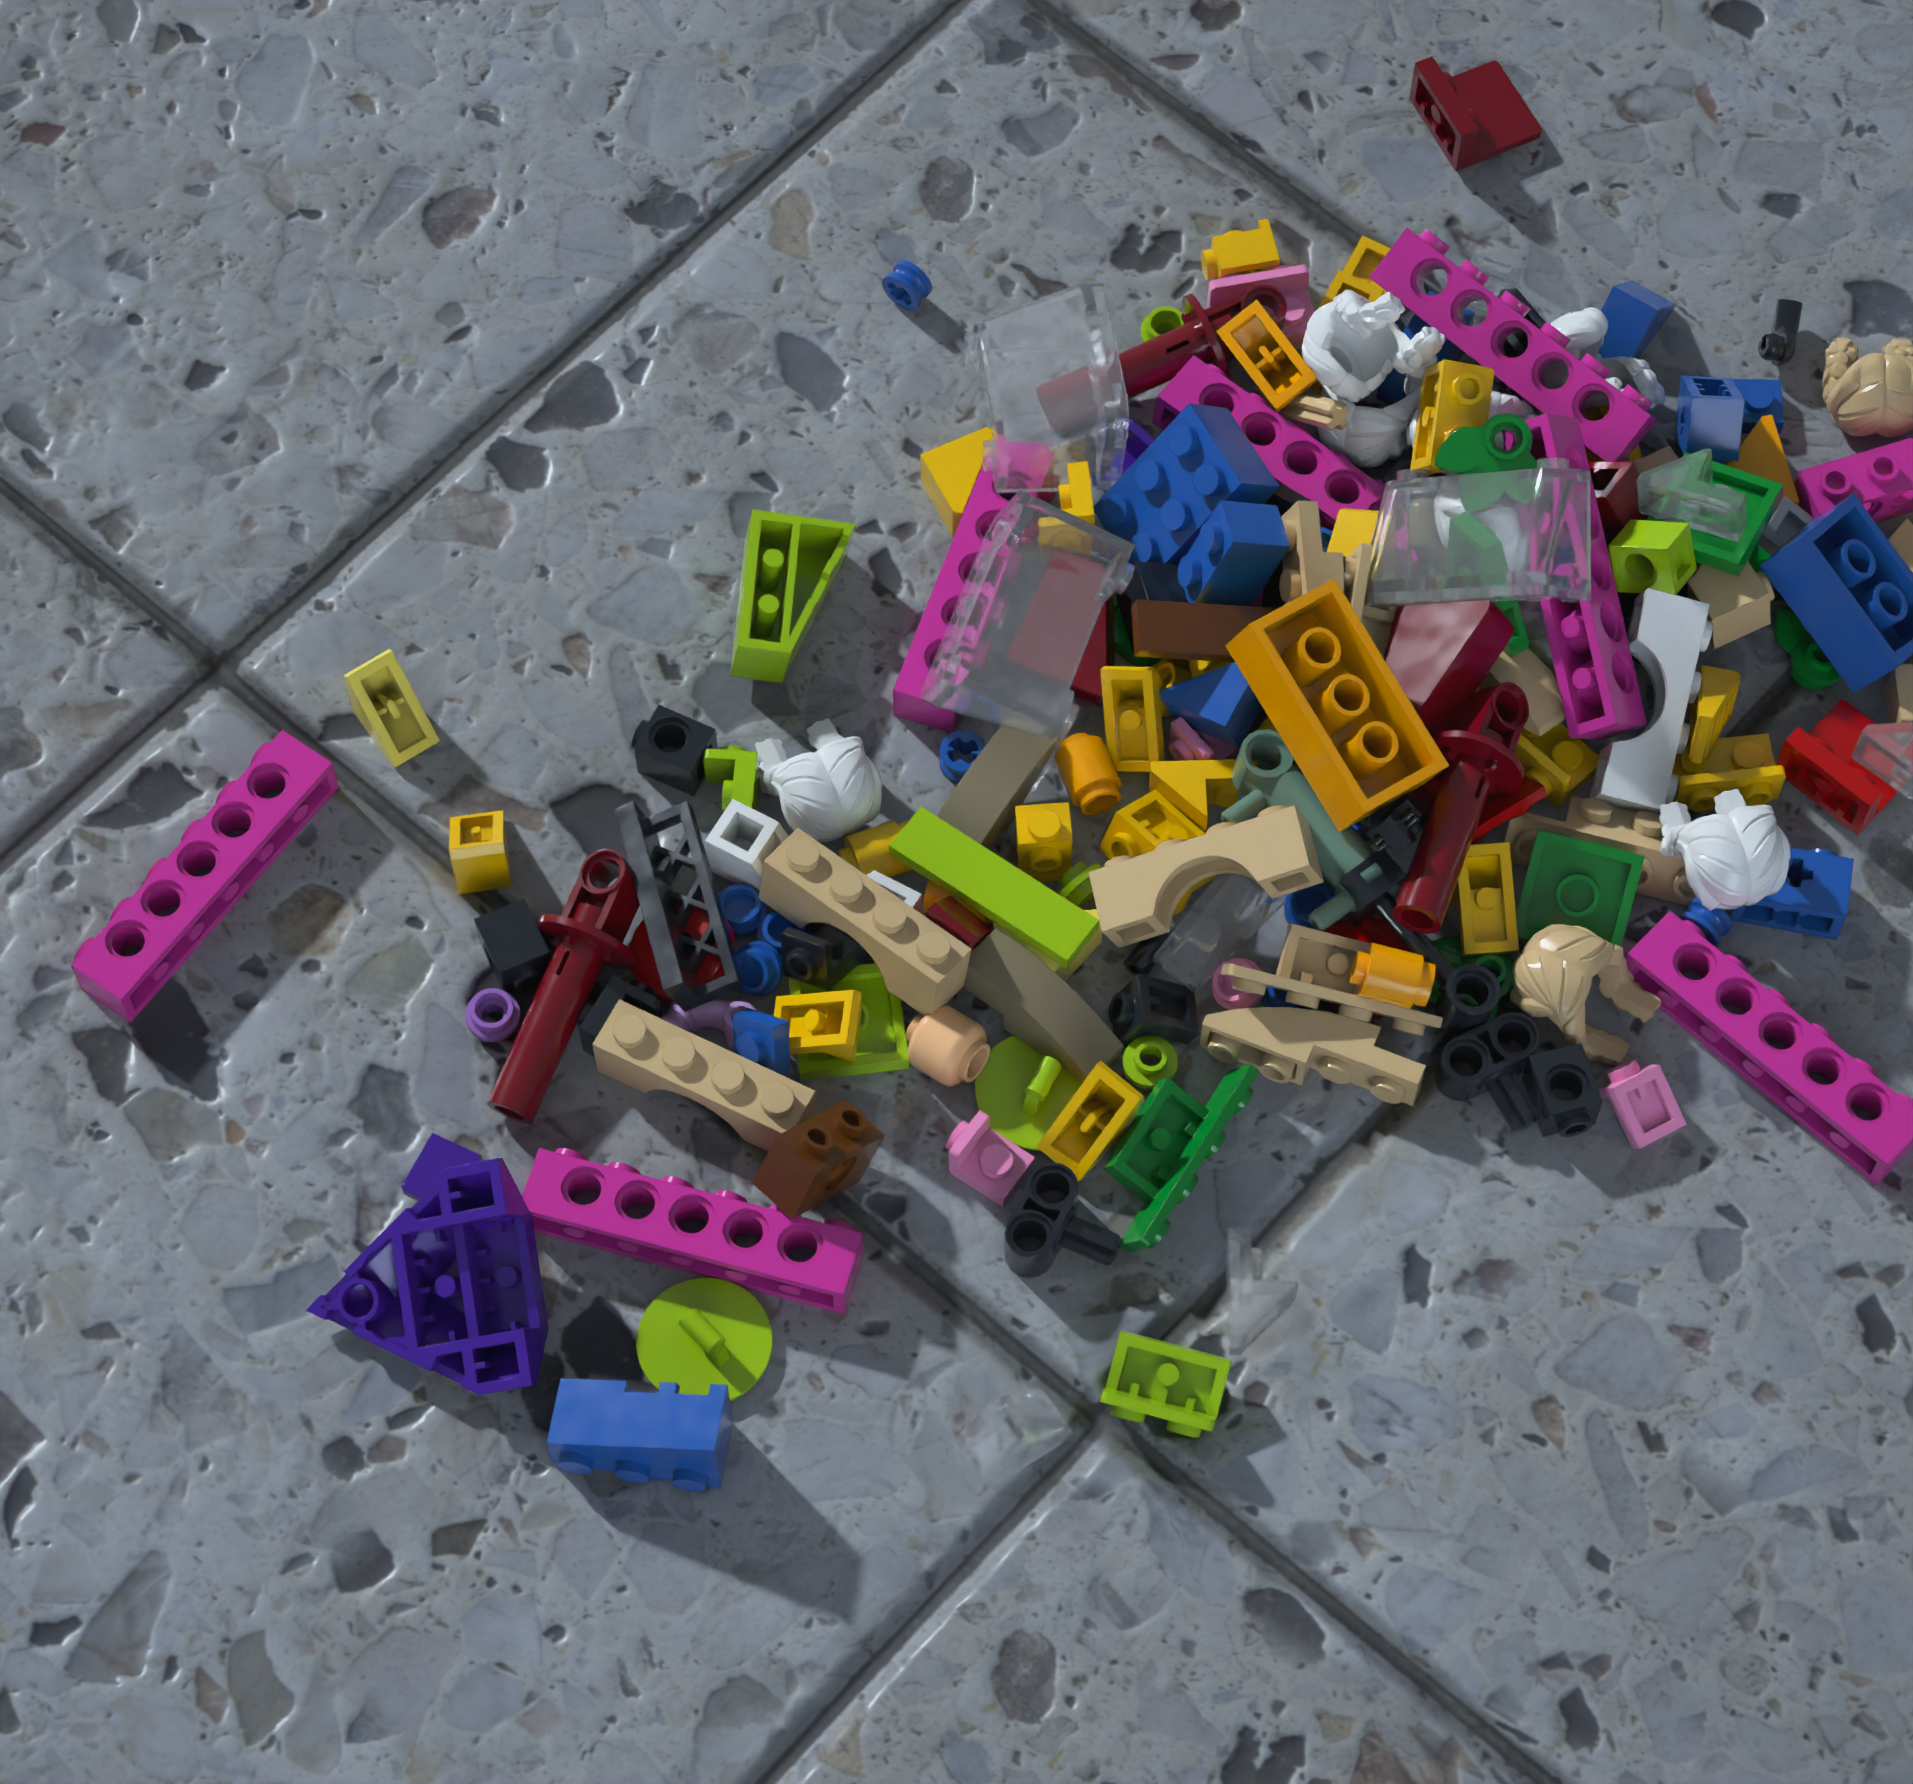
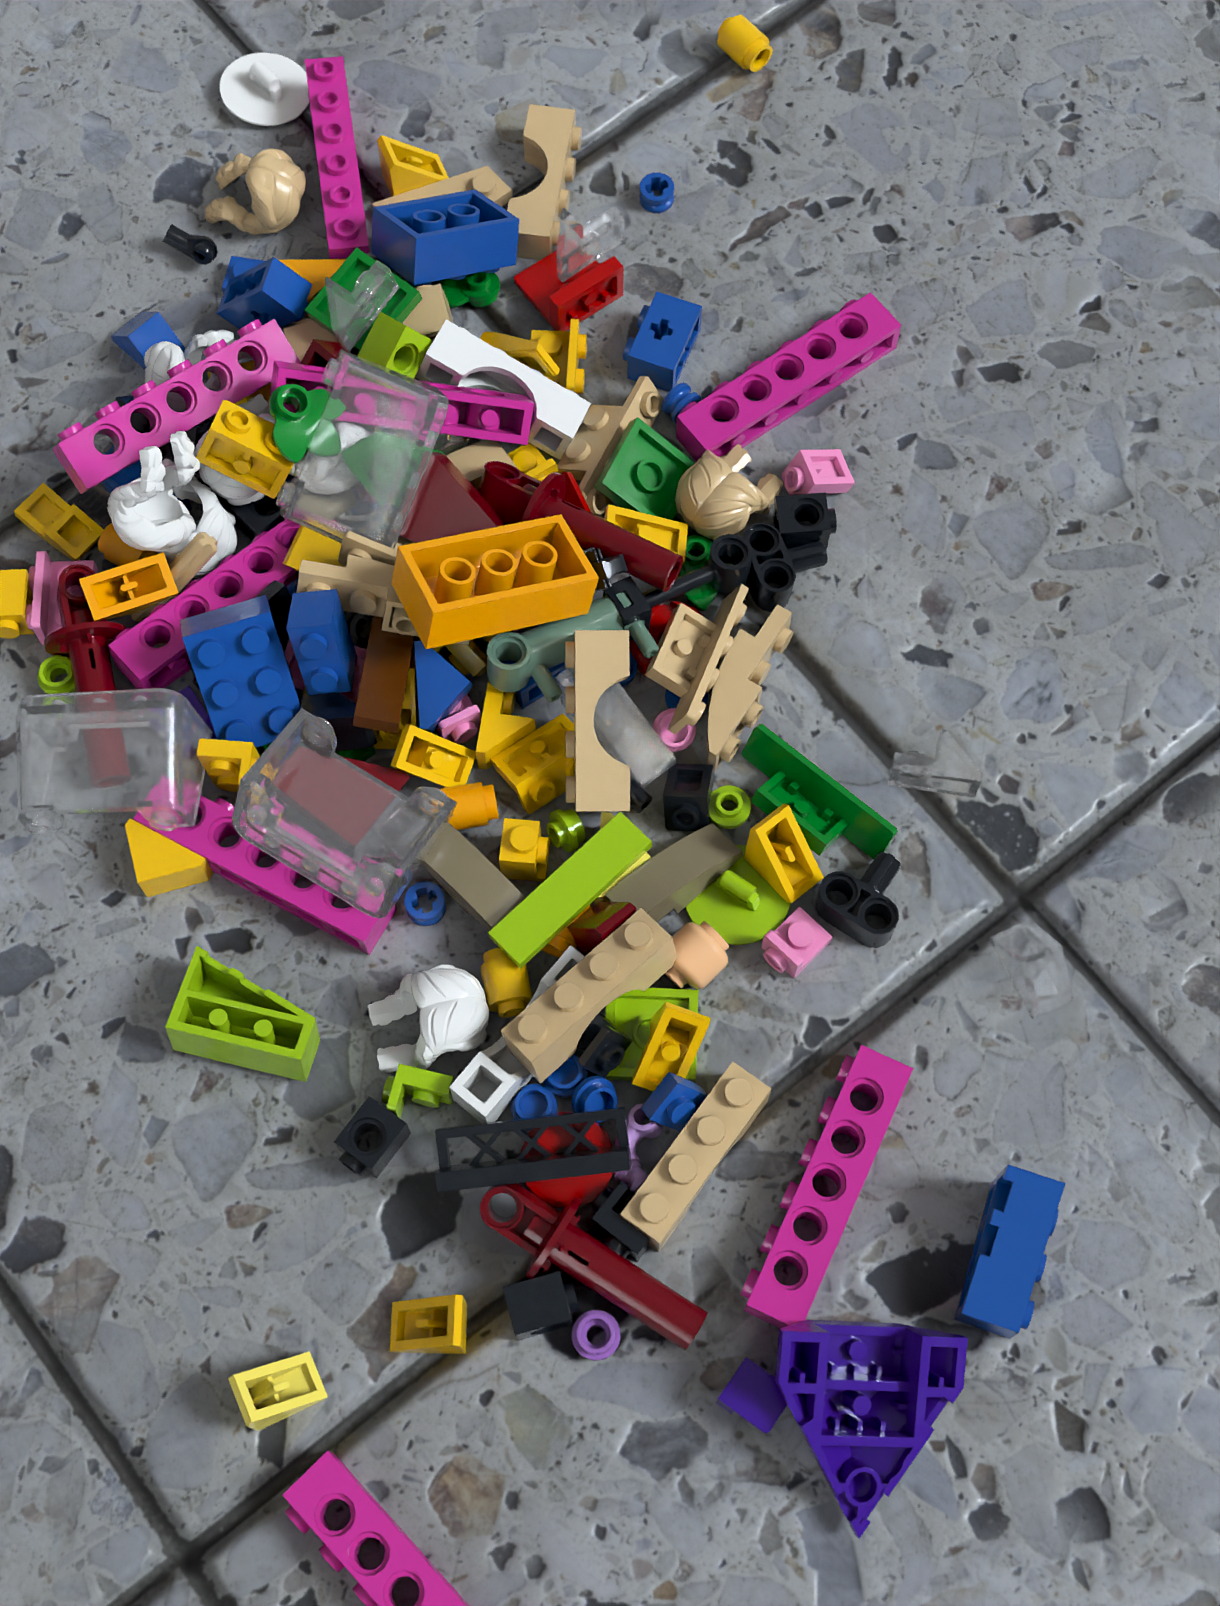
camera: 80 degrees left, 5 degrees up
lime shield [636,1278,773,1401] -> none
reddish brown brick [752,1100,885,1219] -> none
lime bracket [1100,1330,1232,1438] -> none
light orange brick [1350,943,1436,1009] -> none
white hair [1659,789,1791,911] -> none

